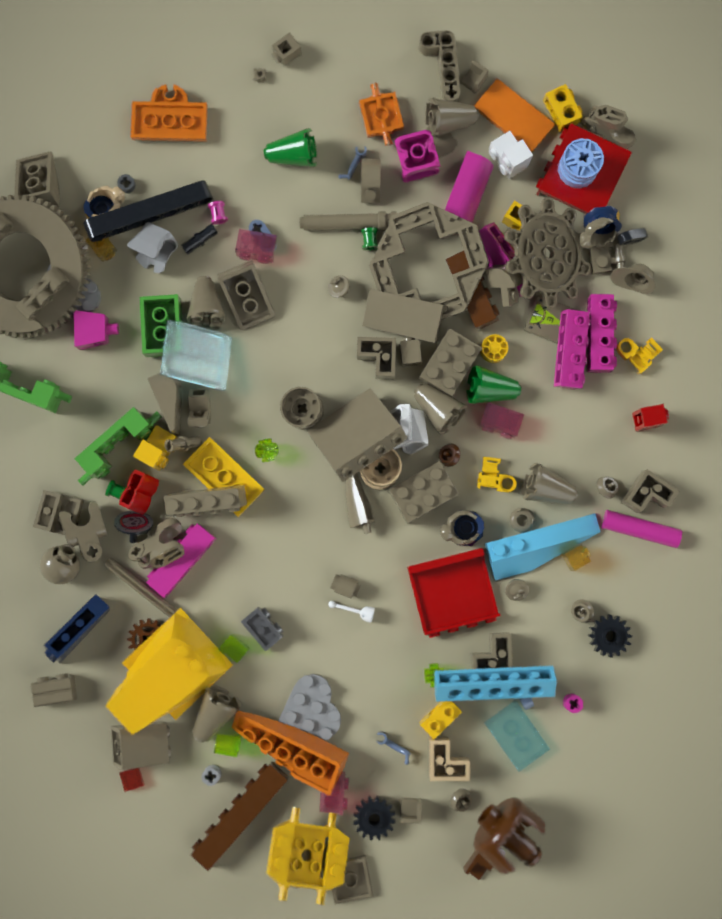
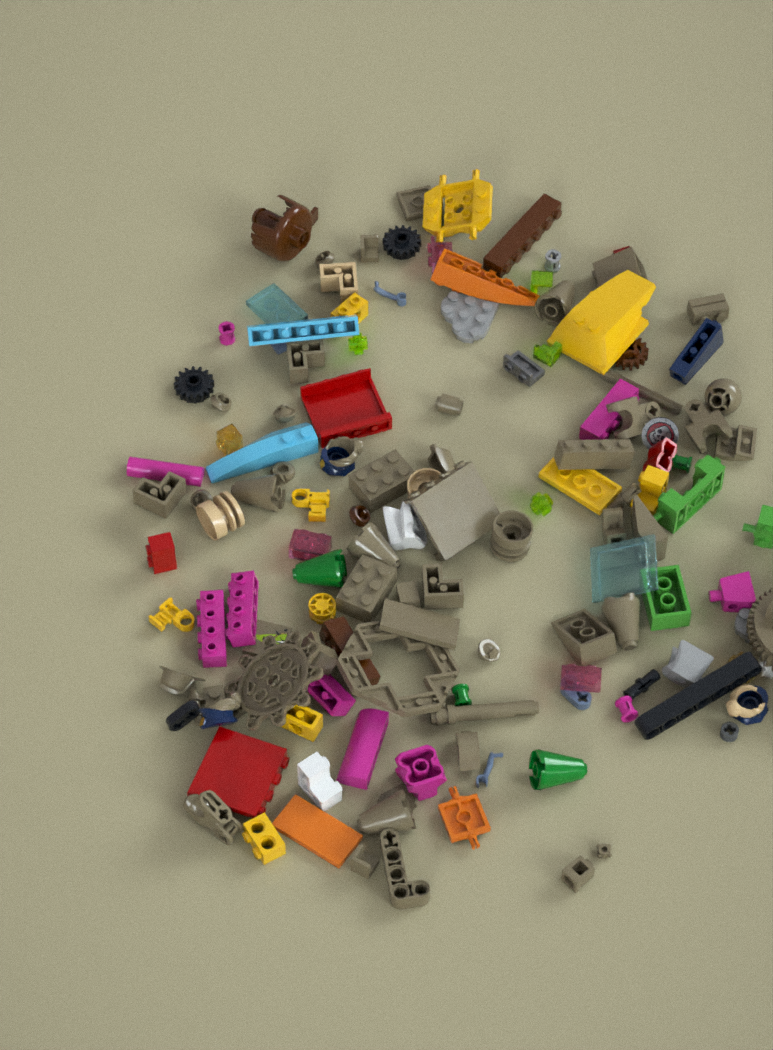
camera: 175 degrees right, 30 degrees down
orange plate [131,84,208,142] -> none
white hinge [328,601,375,623] -> none
light blue wheel [558,138,604,188] -> none
none -> tan wheel [196,490,245,541]

